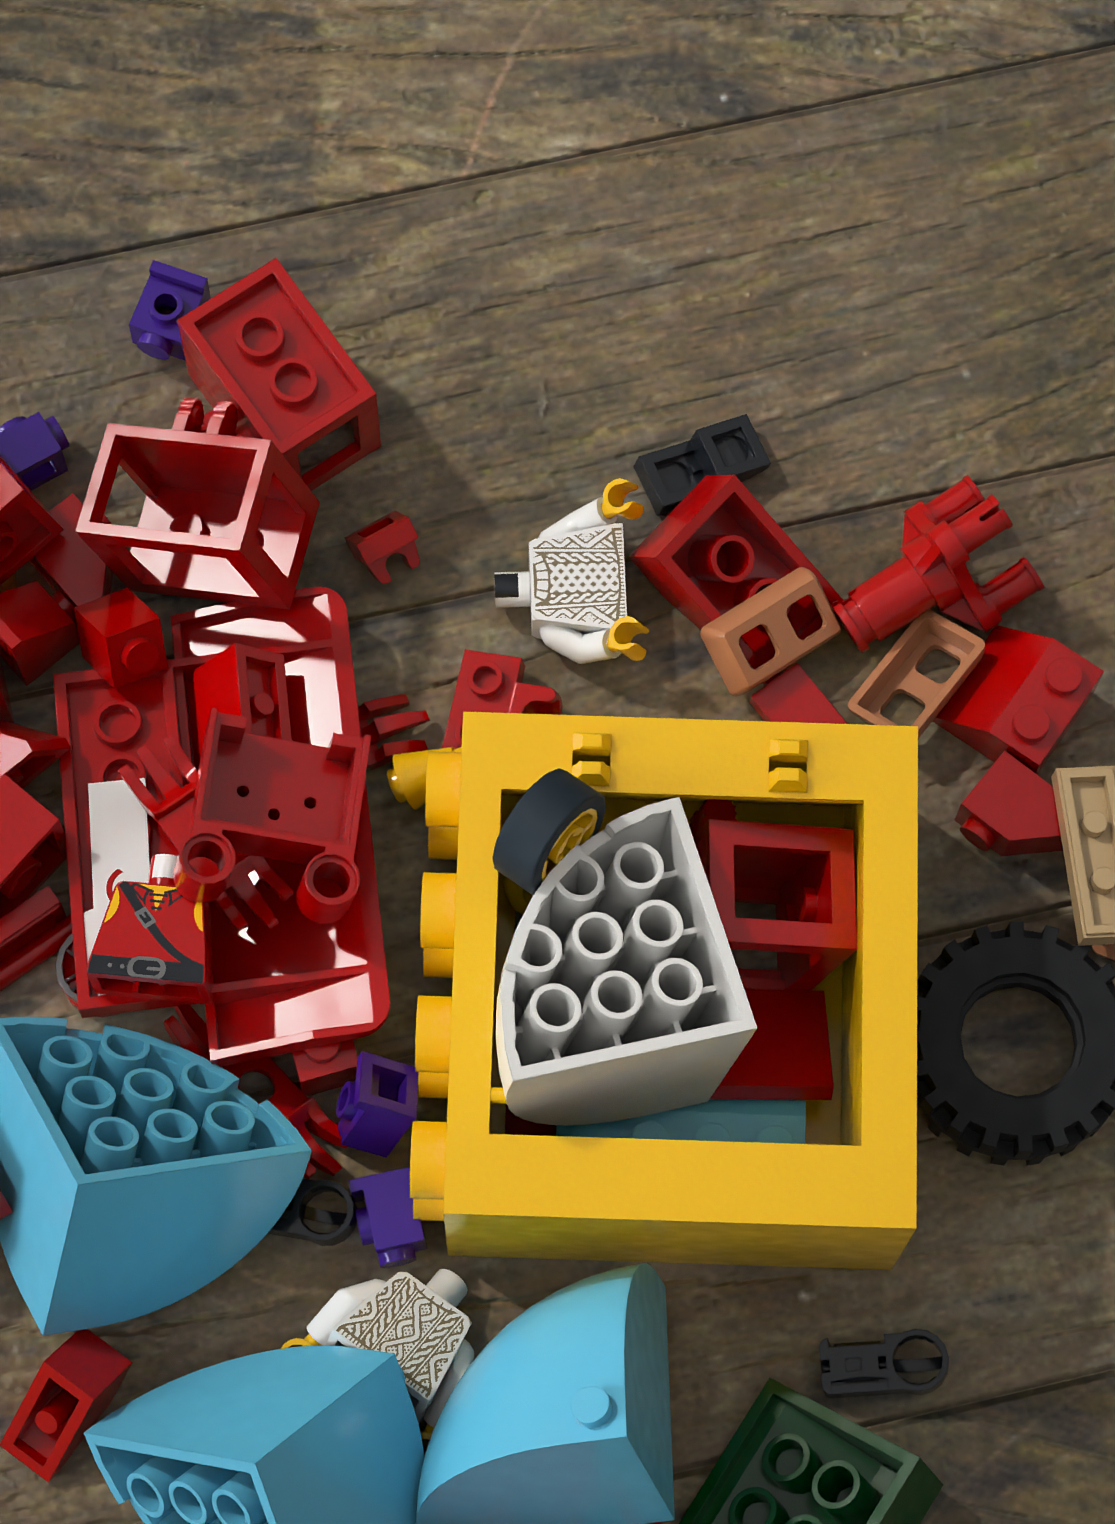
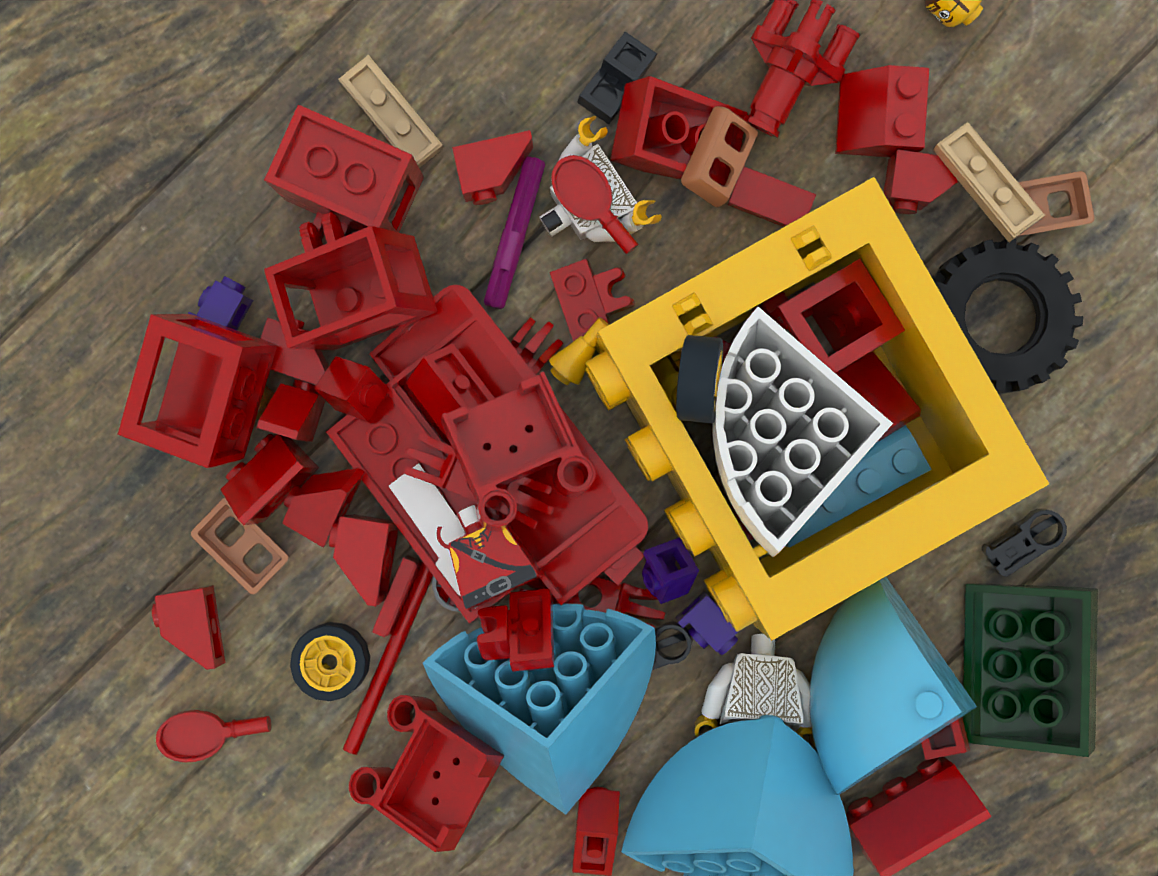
camera: 25 degrees left, 15 degrees up
dark purple brick [129,260,211,361] -> none
red tile [344,510,420,584] -> none
nougat piece [848,609,985,739] -> none
none -> tan tile [338,55,444,168]
none -> red slope [452,130,533,205]
none -> red plate [477,588,554,672]
none -> magenta axle [484,156,545,309]
none -> red piece [551,155,639,255]

